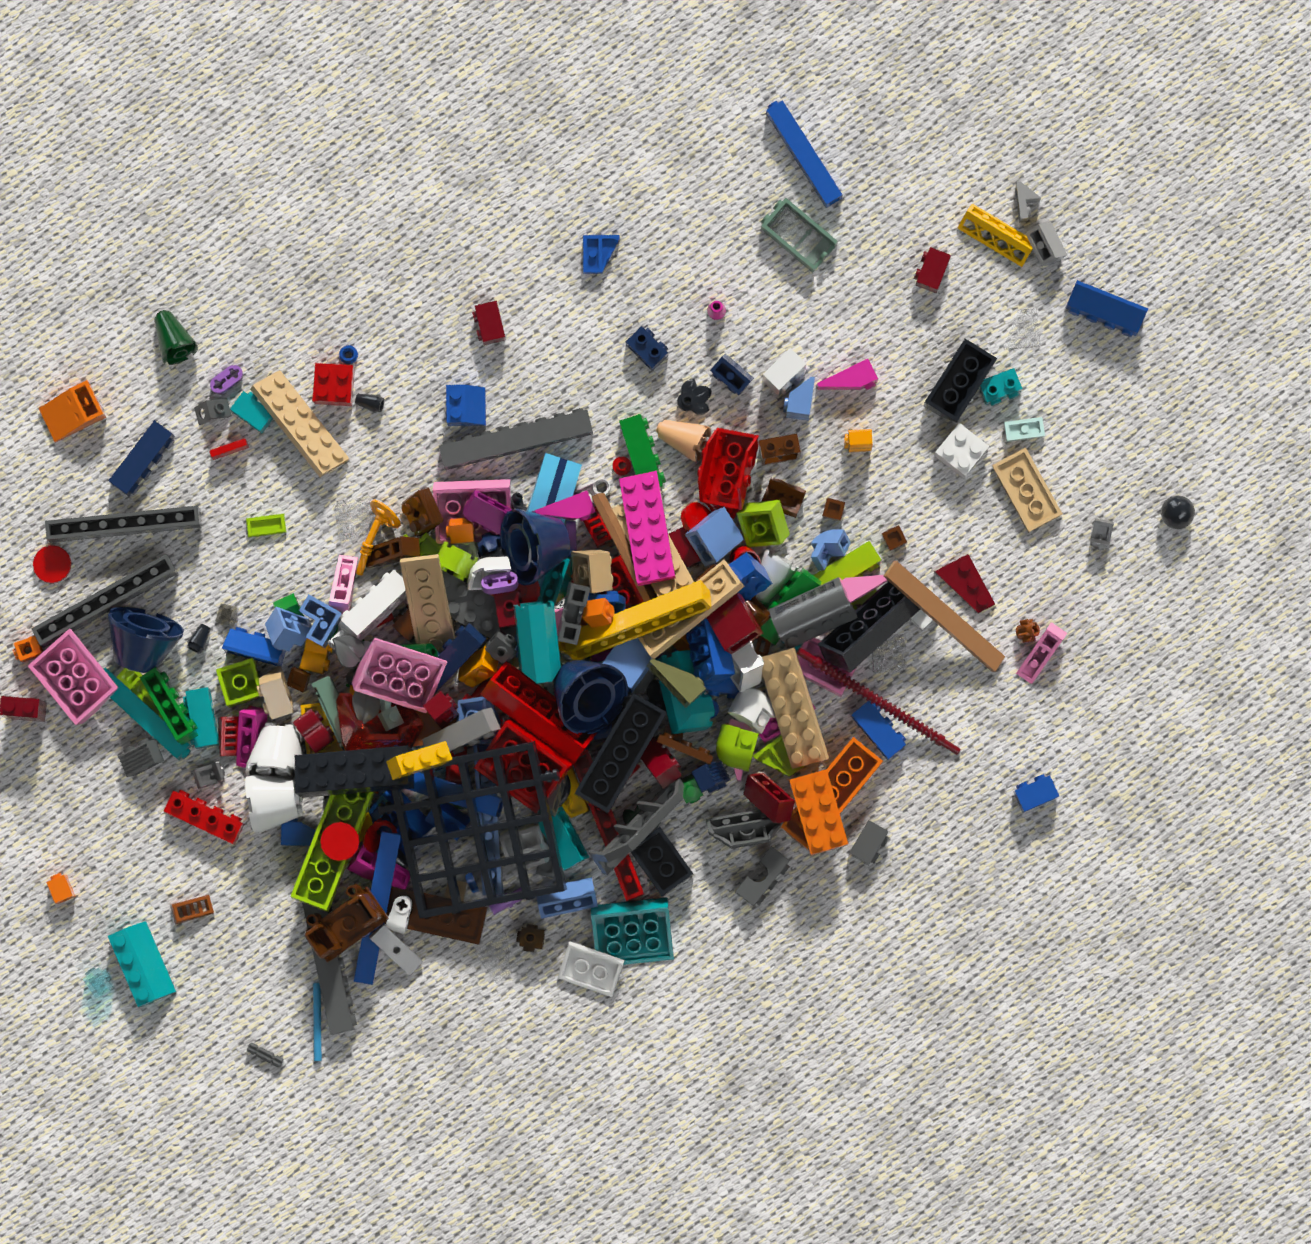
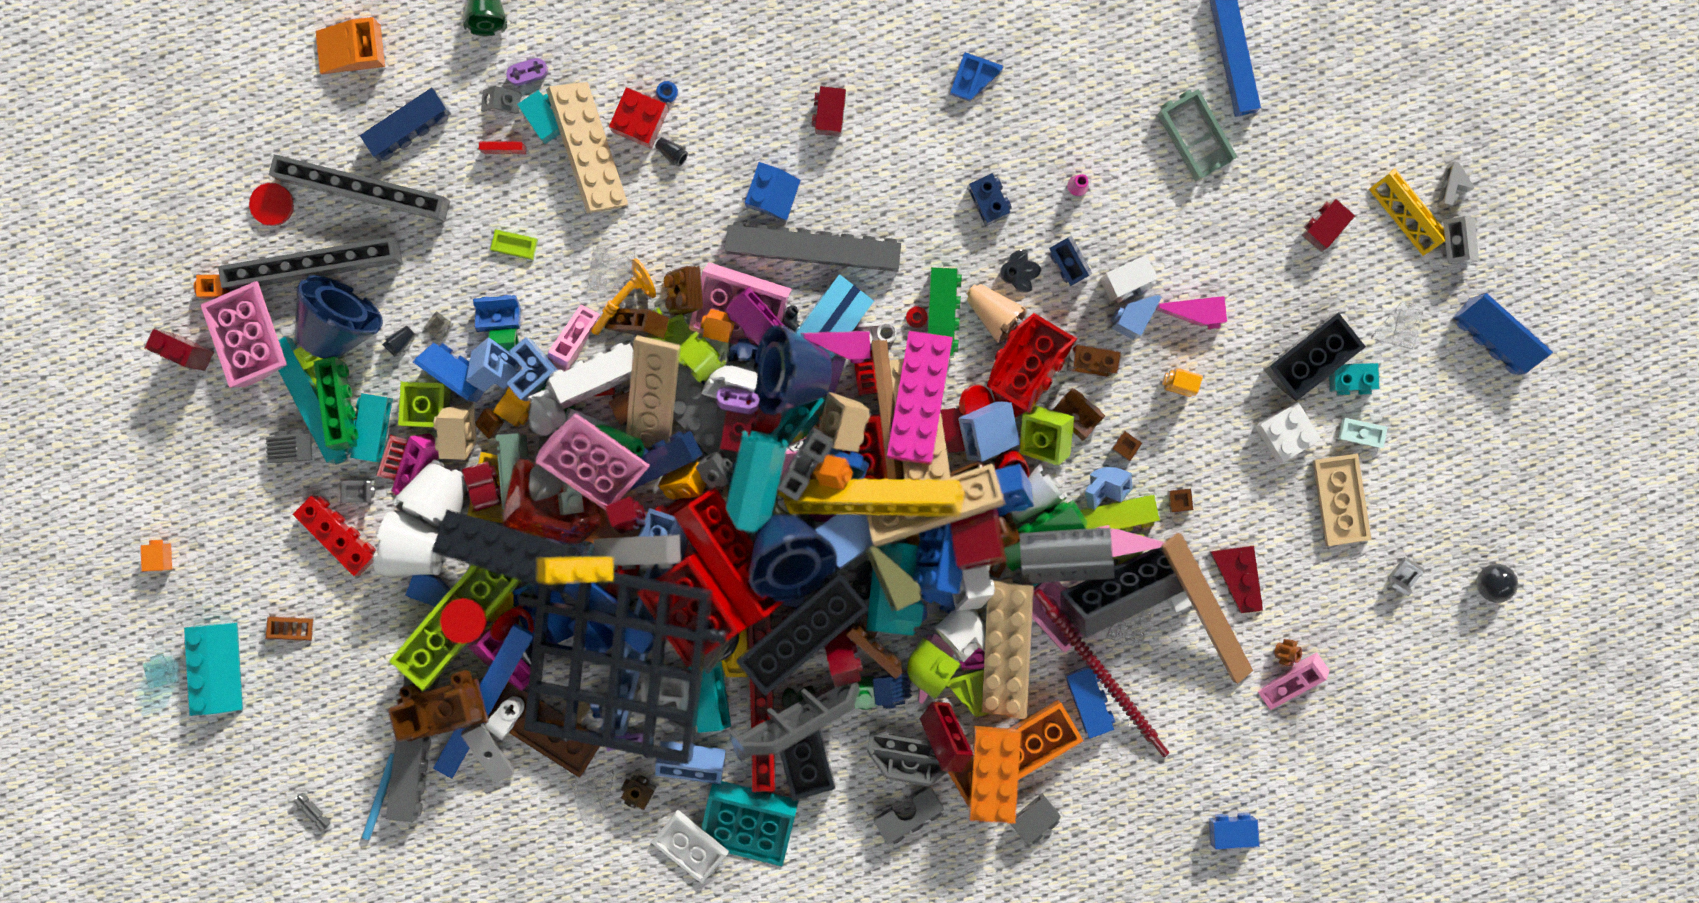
camera: 15 degrees right, 5 degrees up
none -> blue bracket [473,295,521,332]

